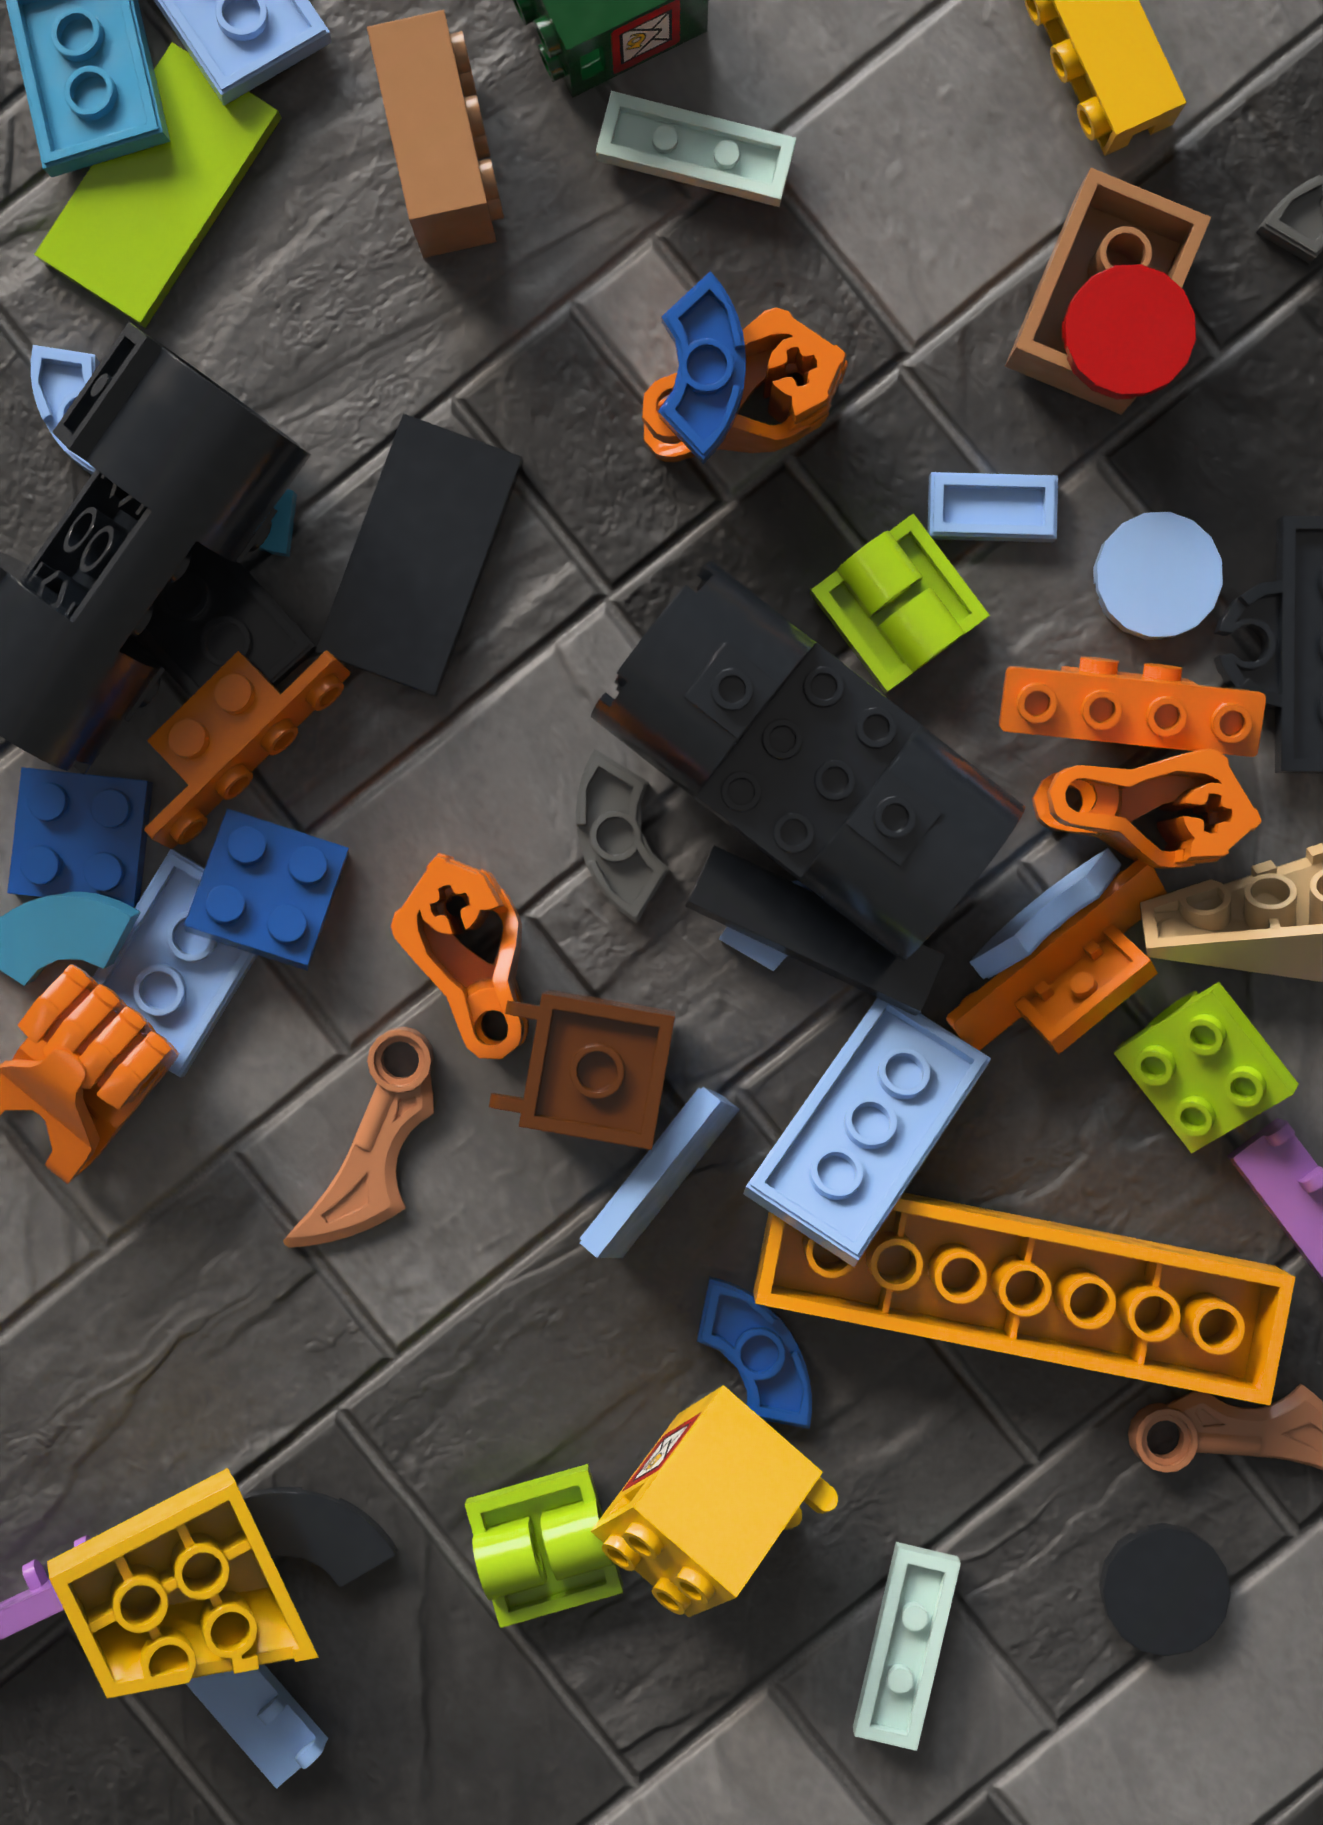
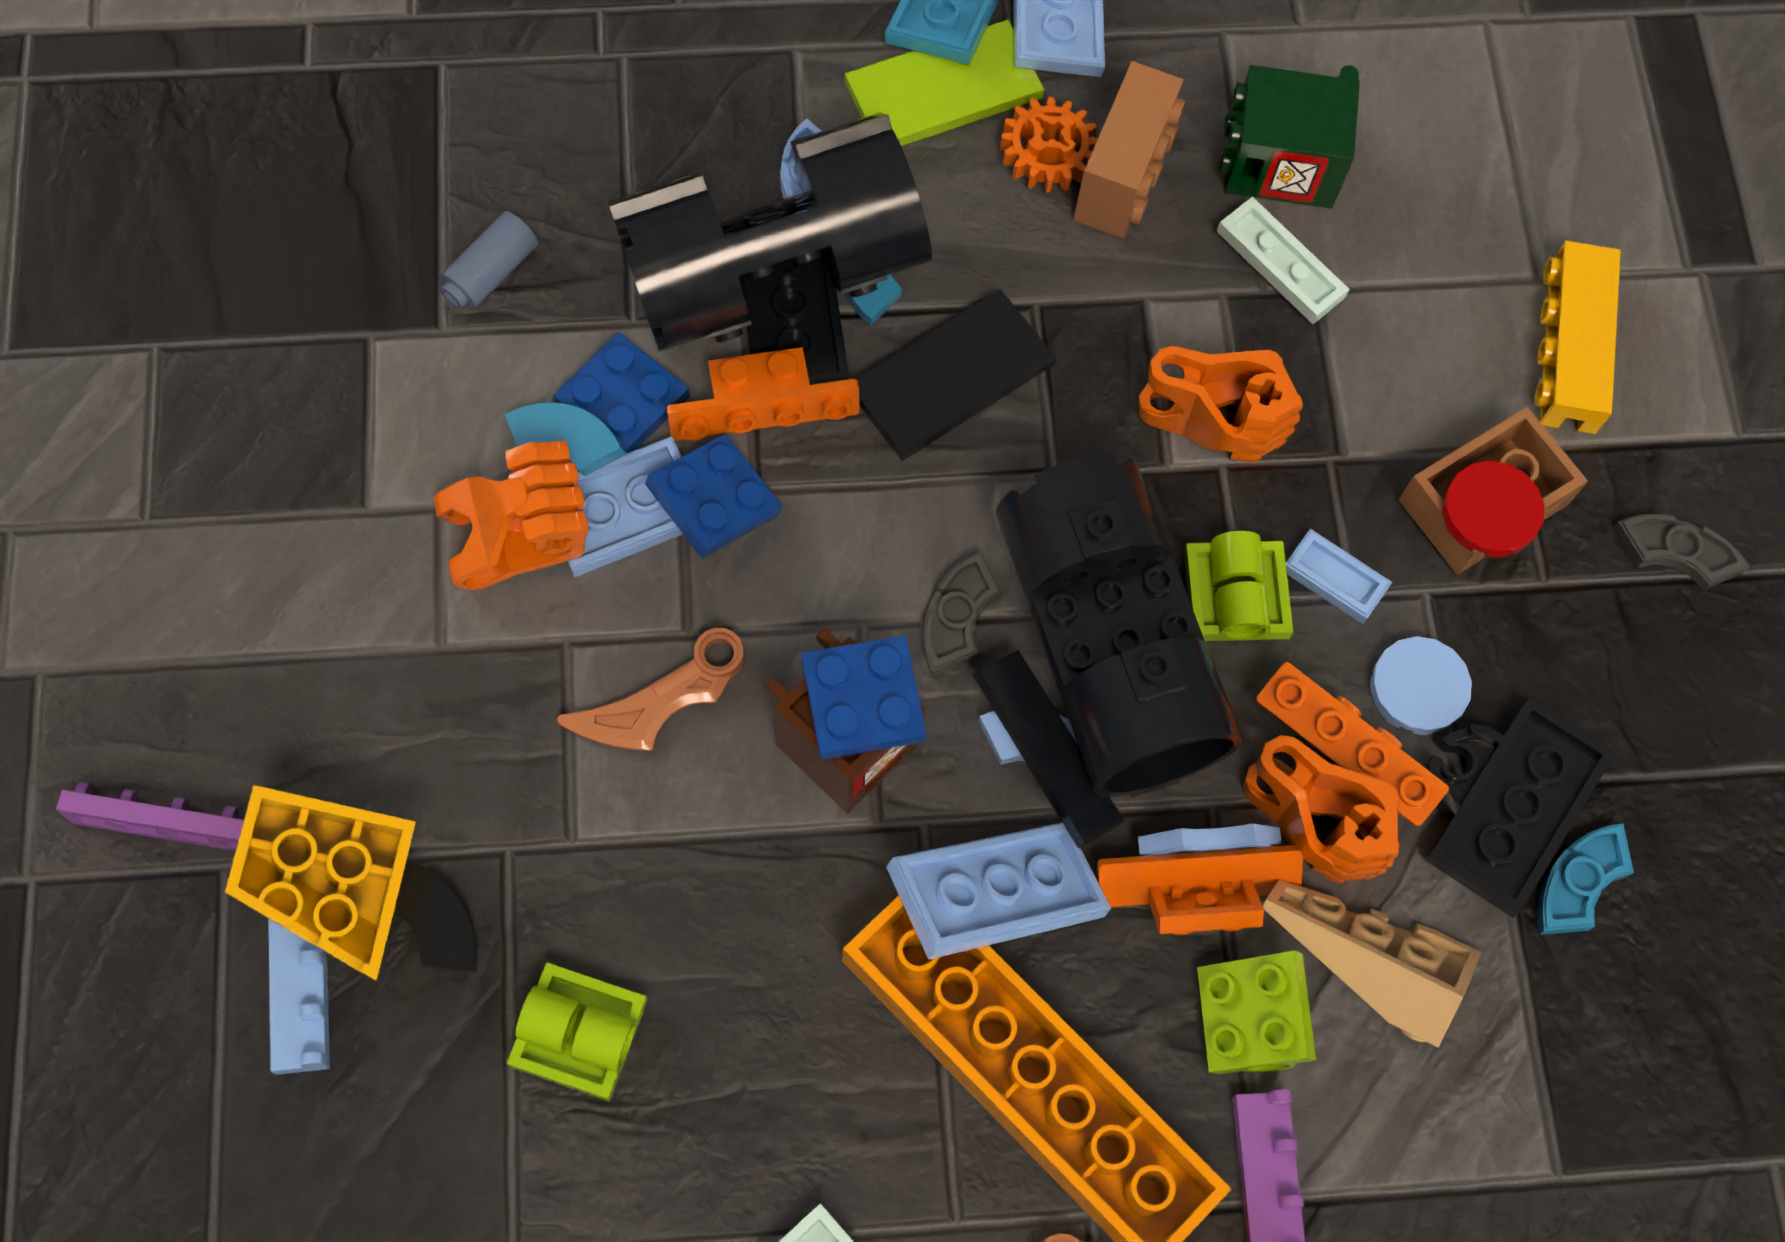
camera: 30 degrees right, 20 degrees down
orange piece [391,853,529,1059] -> none
light blue tile [580,1087,740,1258] -> none
yellow container [591,1385,838,1617] -> none
blue tile [658,271,746,464] -> none
blue tile [697,1276,812,1429] -> none
none -> blue plate [801,635,927,760]
none -> orange gear [1000,97,1098,193]

